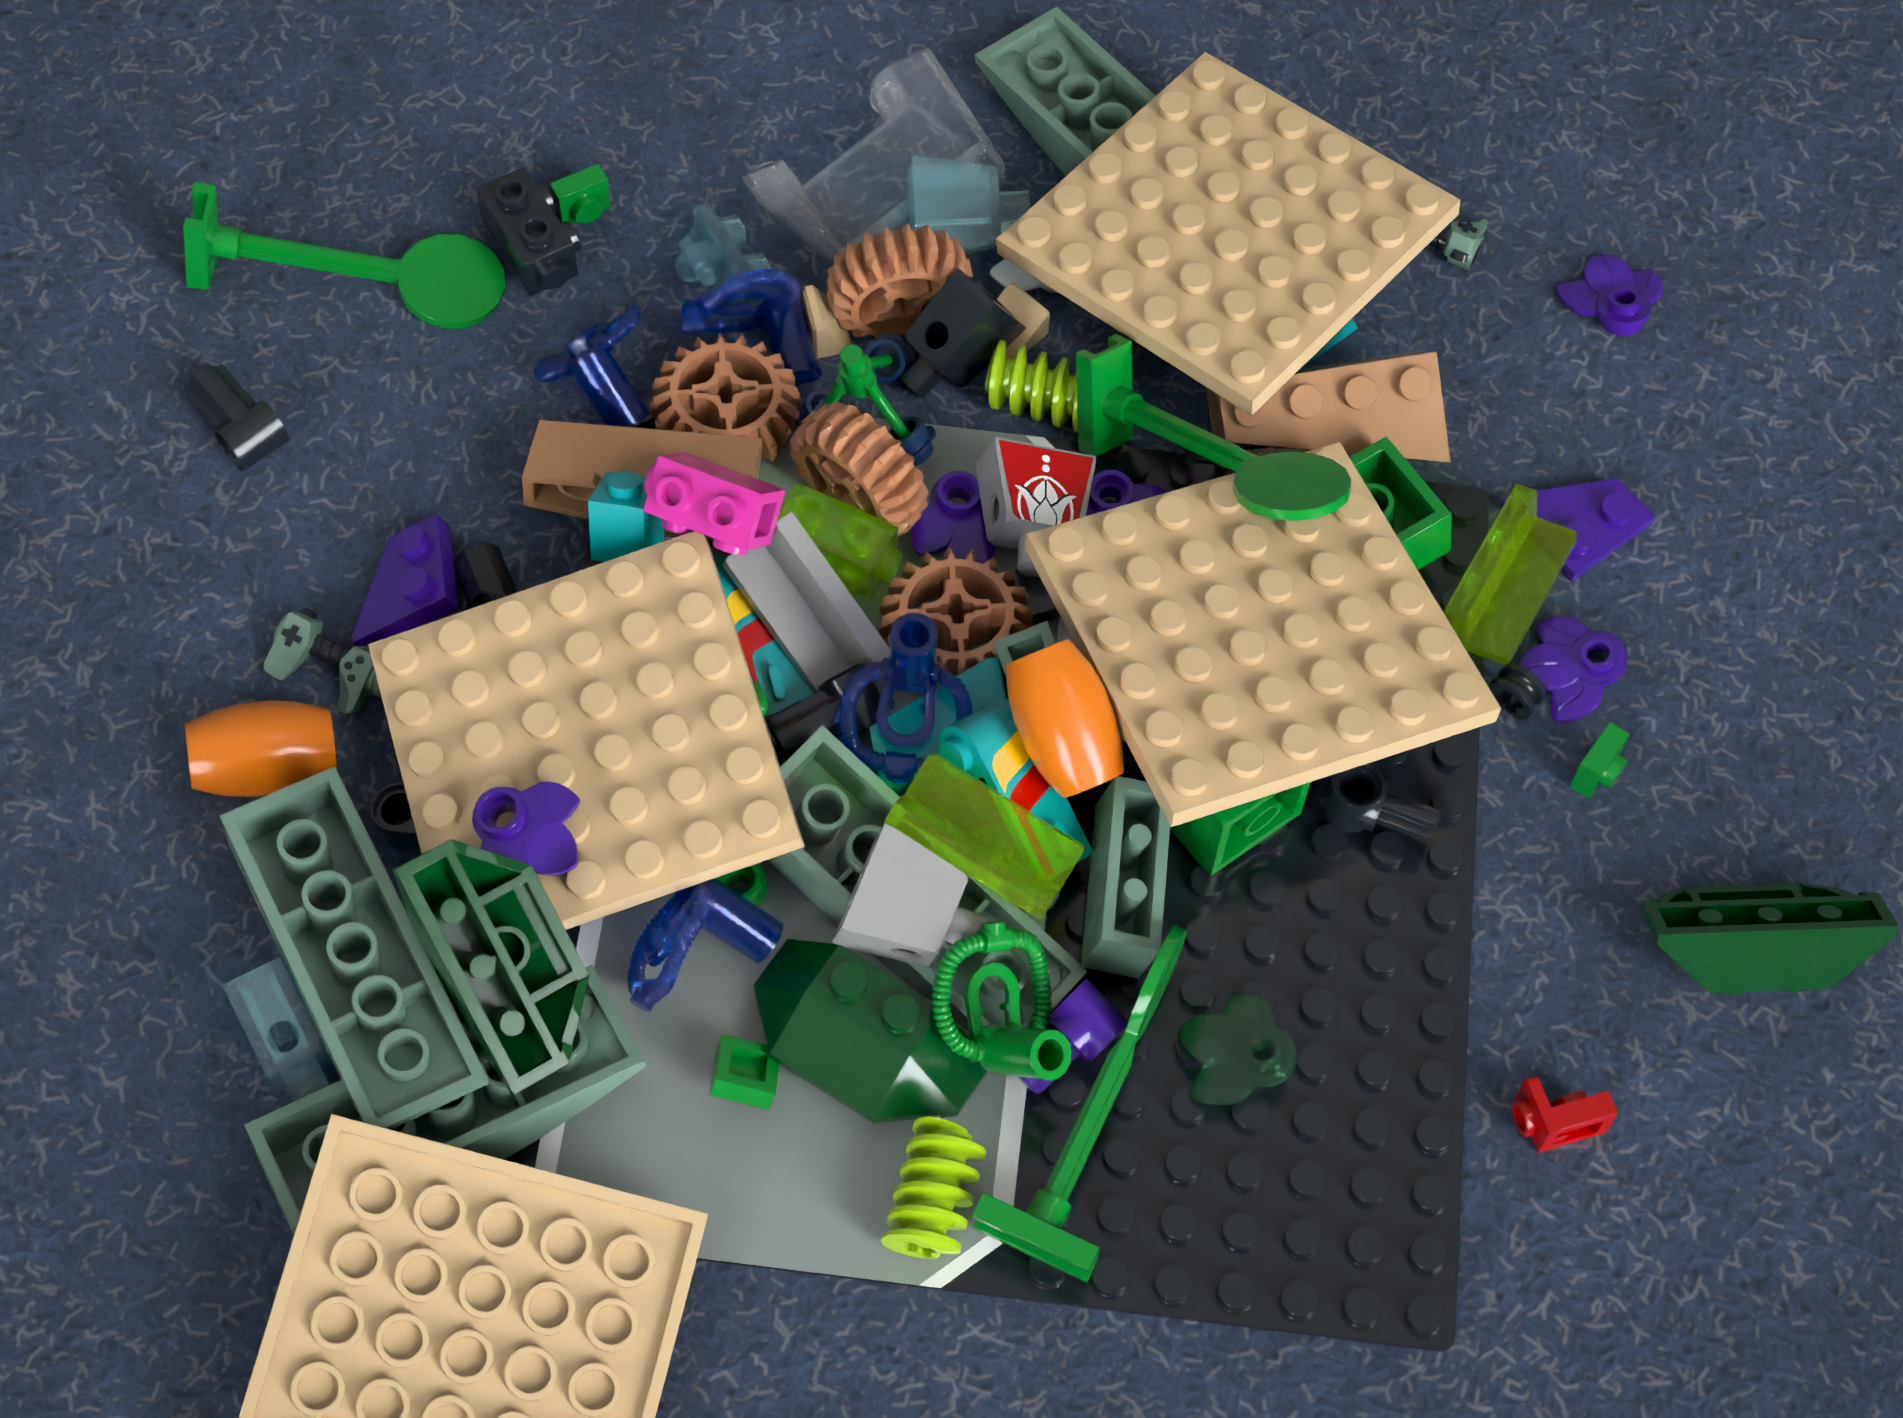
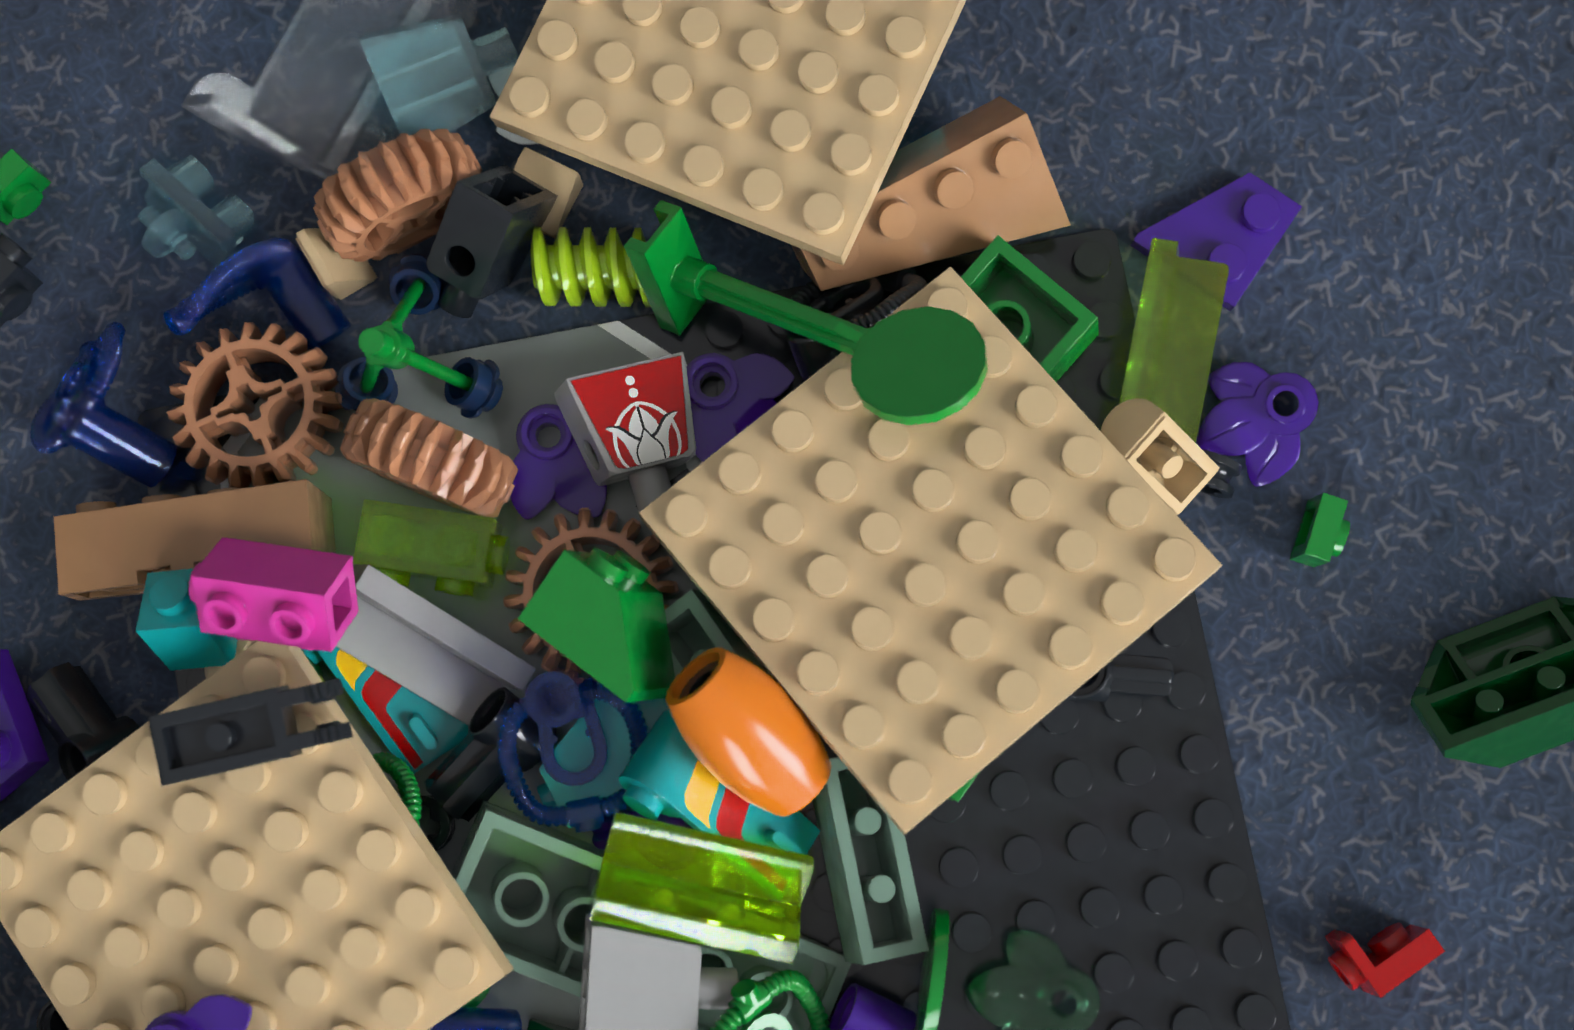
camera: 10 degrees left, 20 degrees up
none -> black hinge [147,678,353,786]
none -> green slope [517,548,675,703]
none -> tan brick [1101,398,1219,515]

